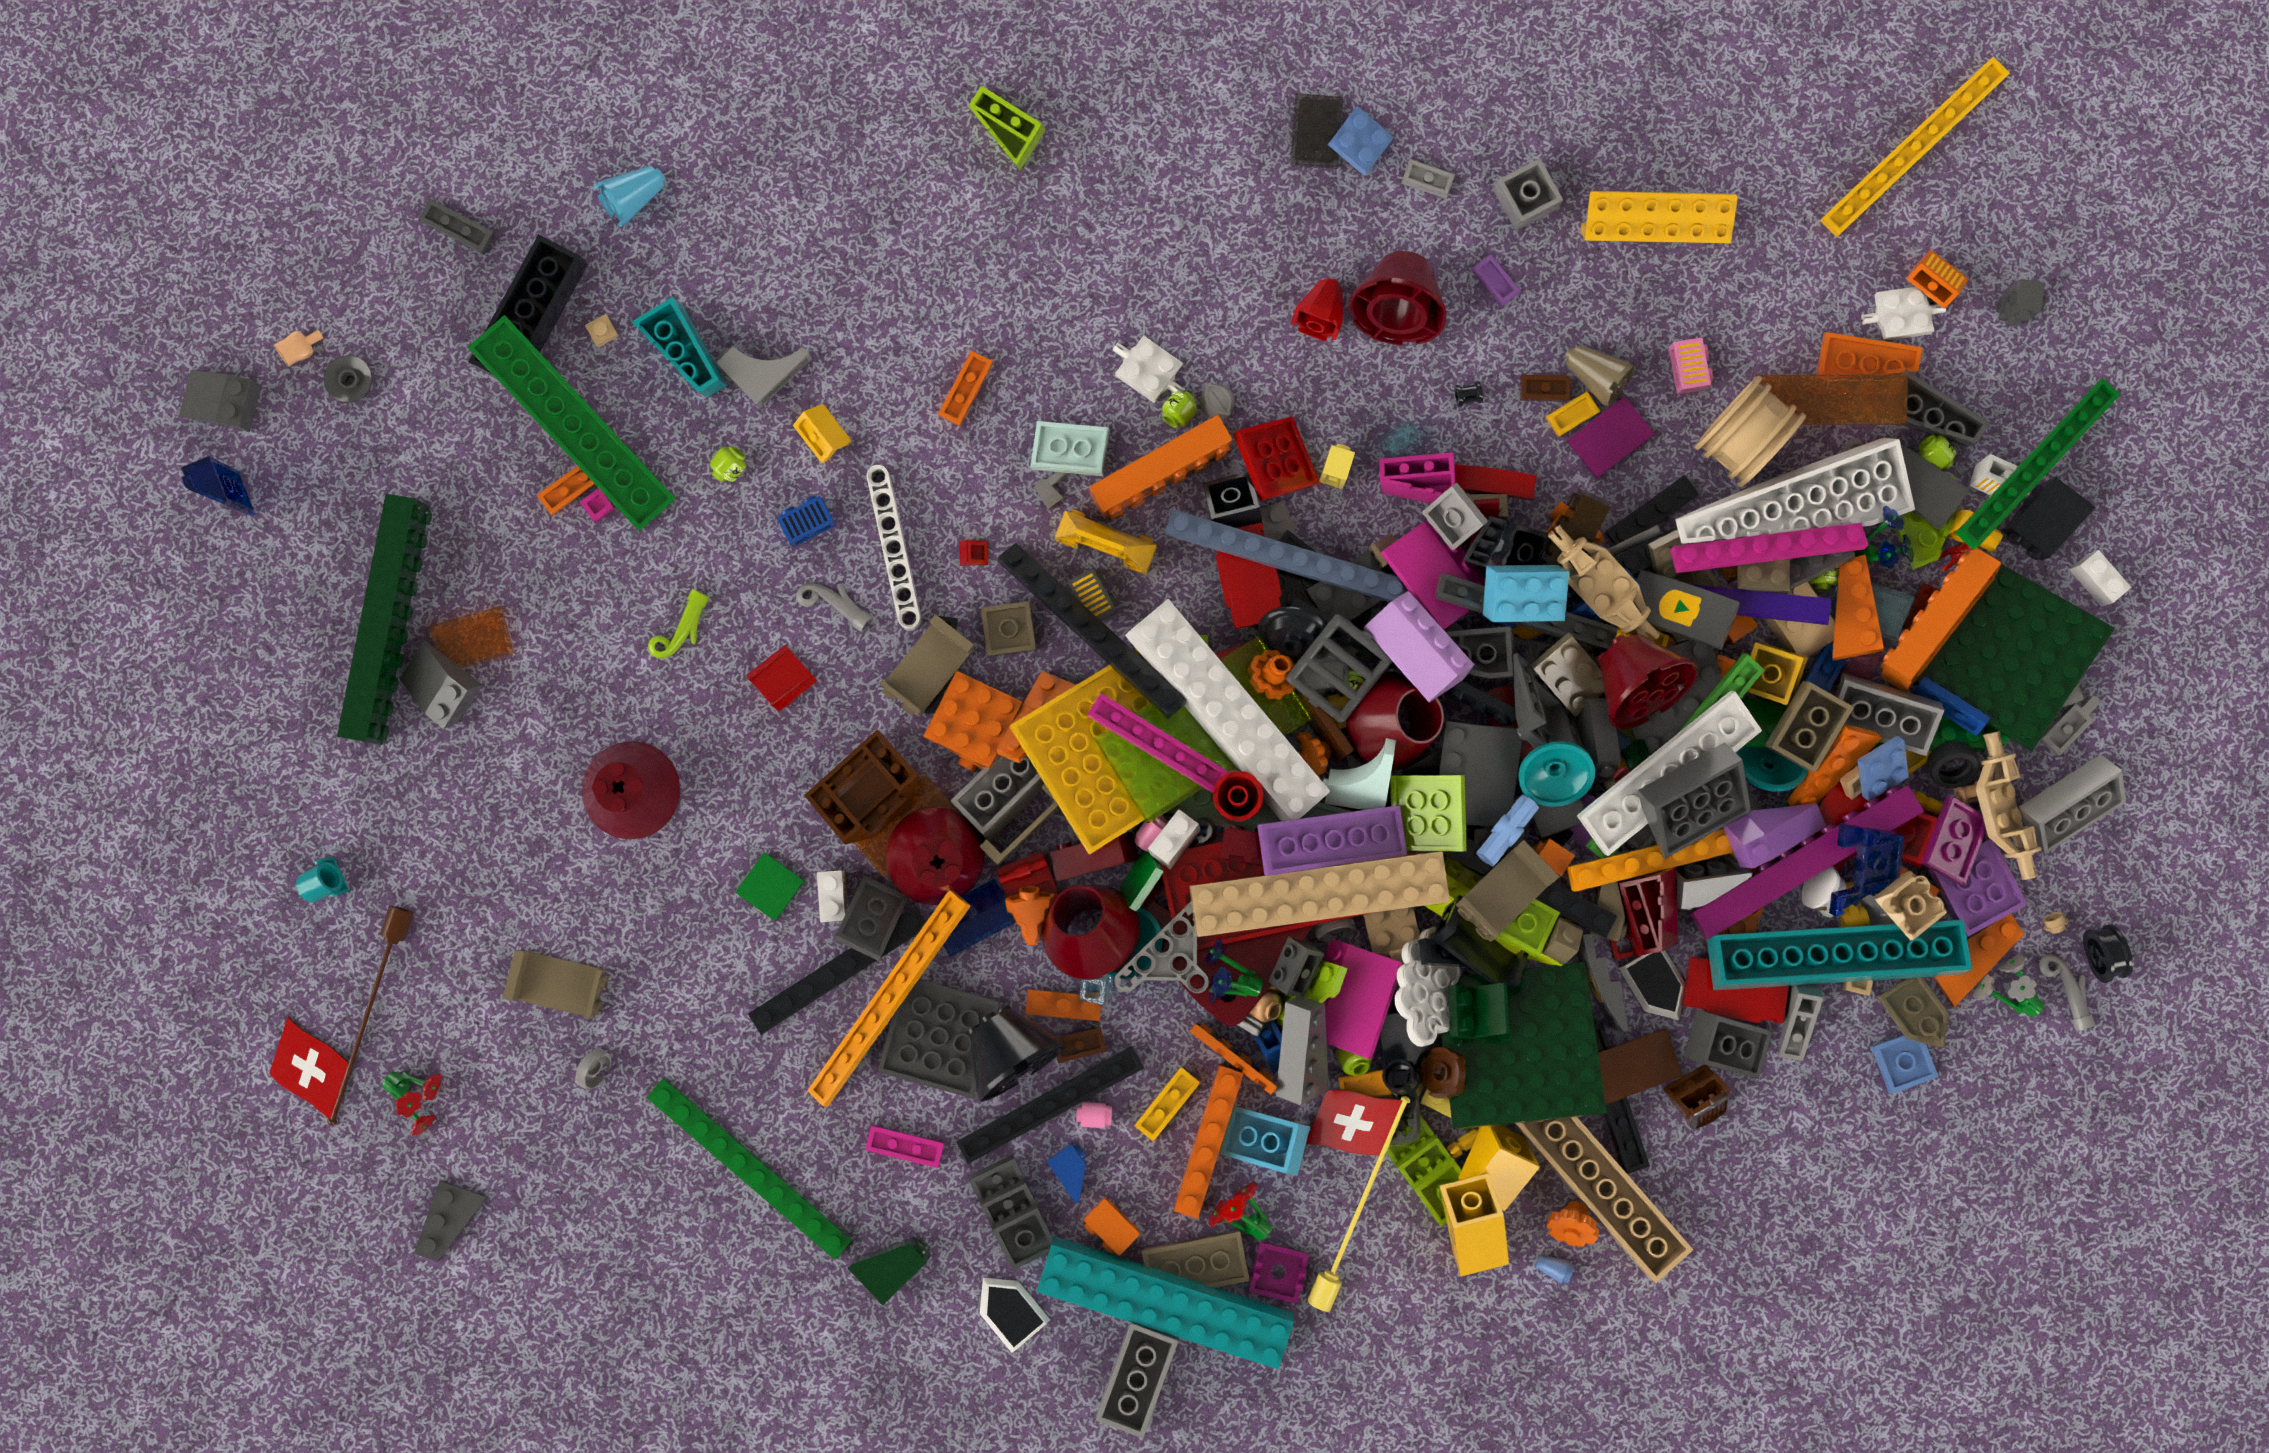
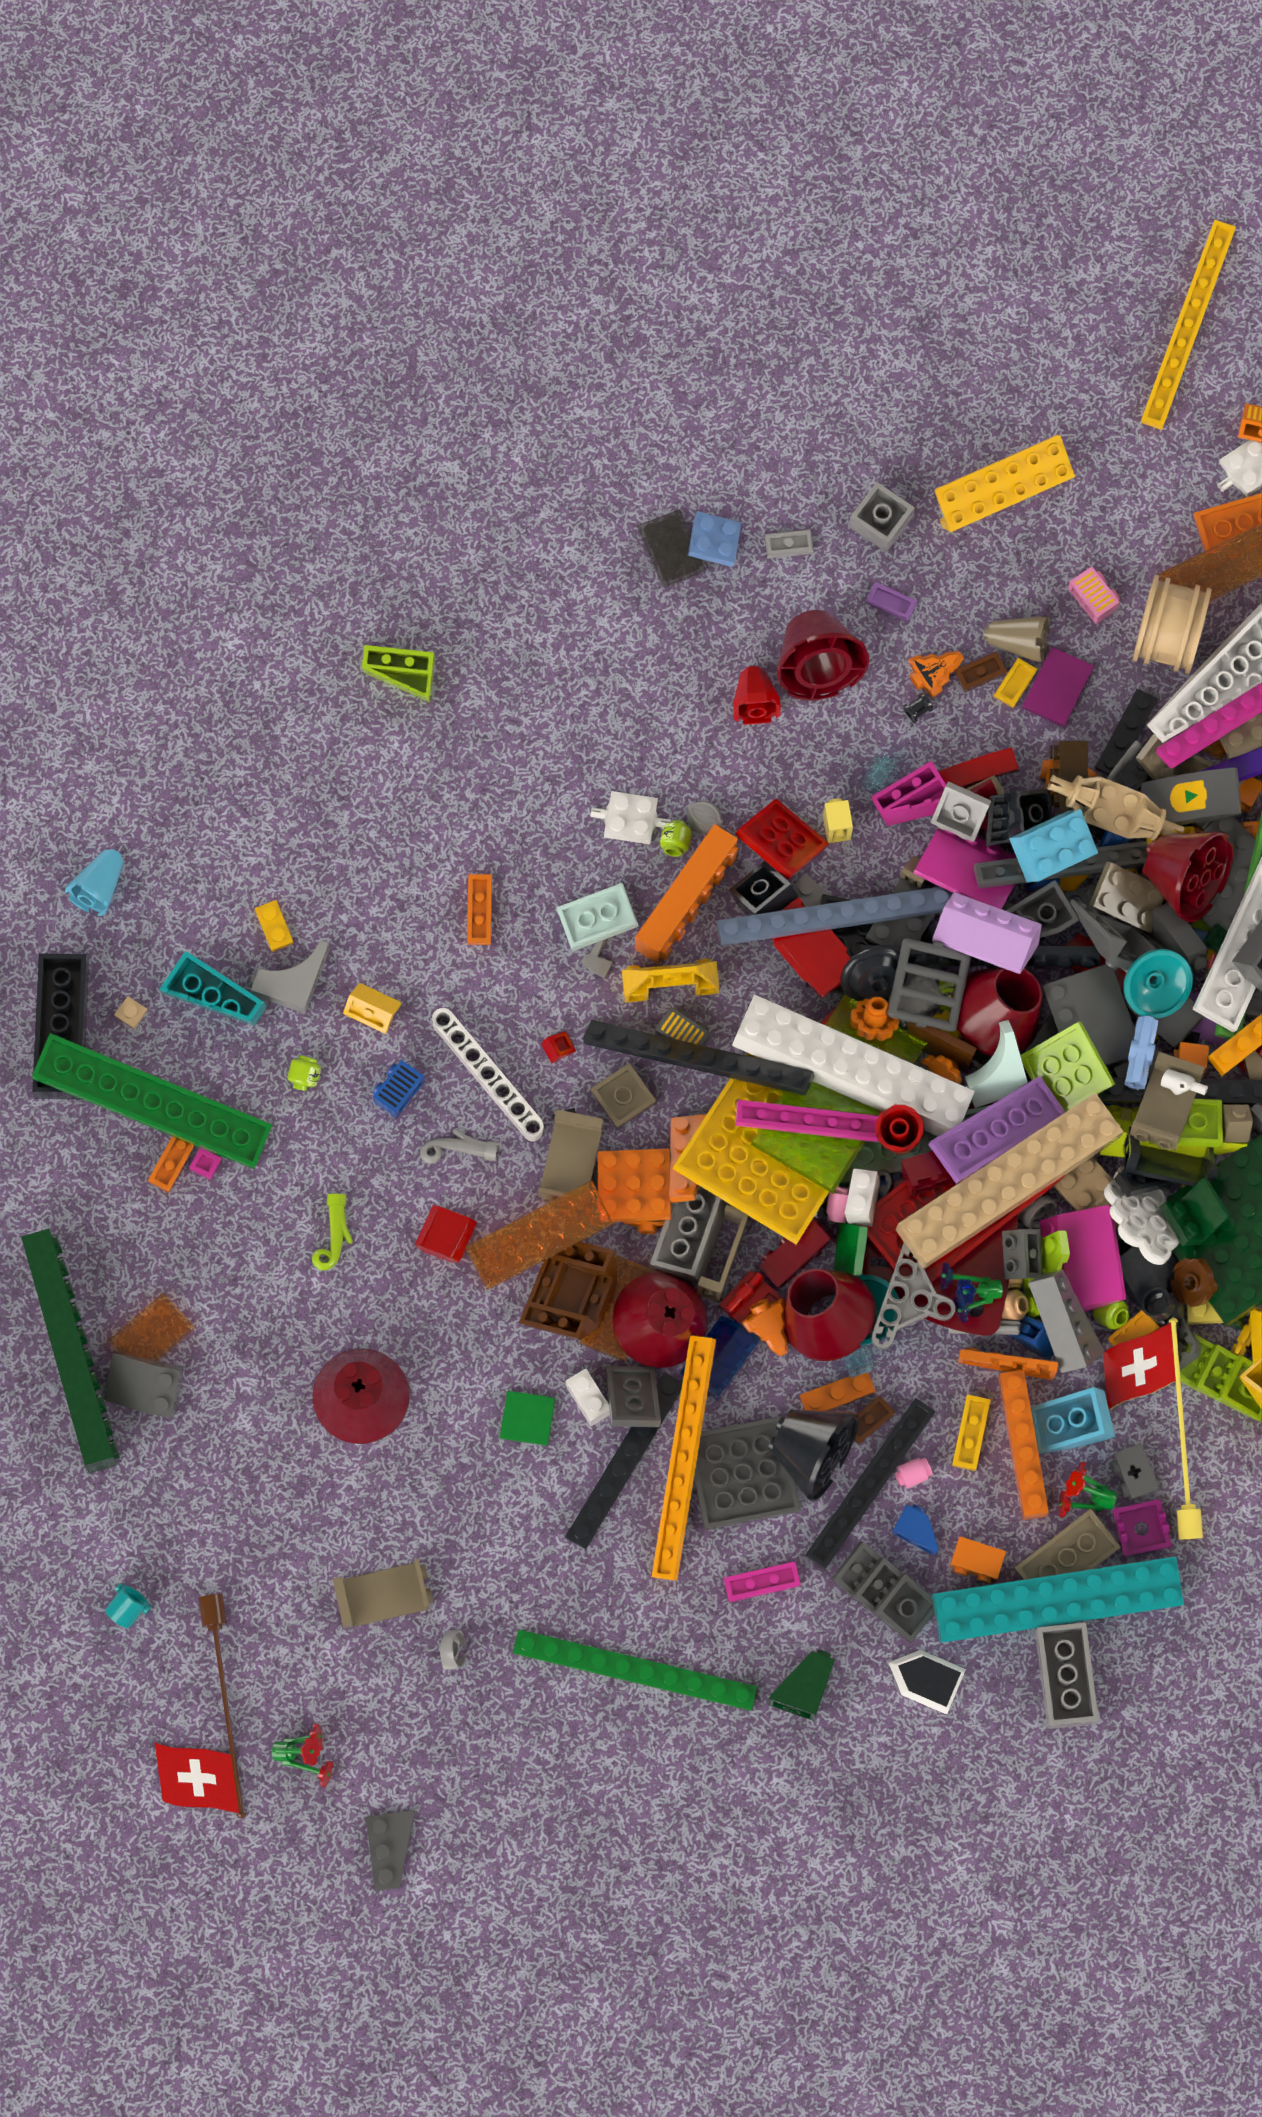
camera: 30 degrees left, 10 degrees down
none -> yellow plate [254,900,294,952]
none -> clear orange plate [466,1181,613,1290]
none -> orange rock [908,651,964,698]
none -> dark grey brick [1110,1443,1159,1502]
none -> white piece [1161,1069,1208,1095]

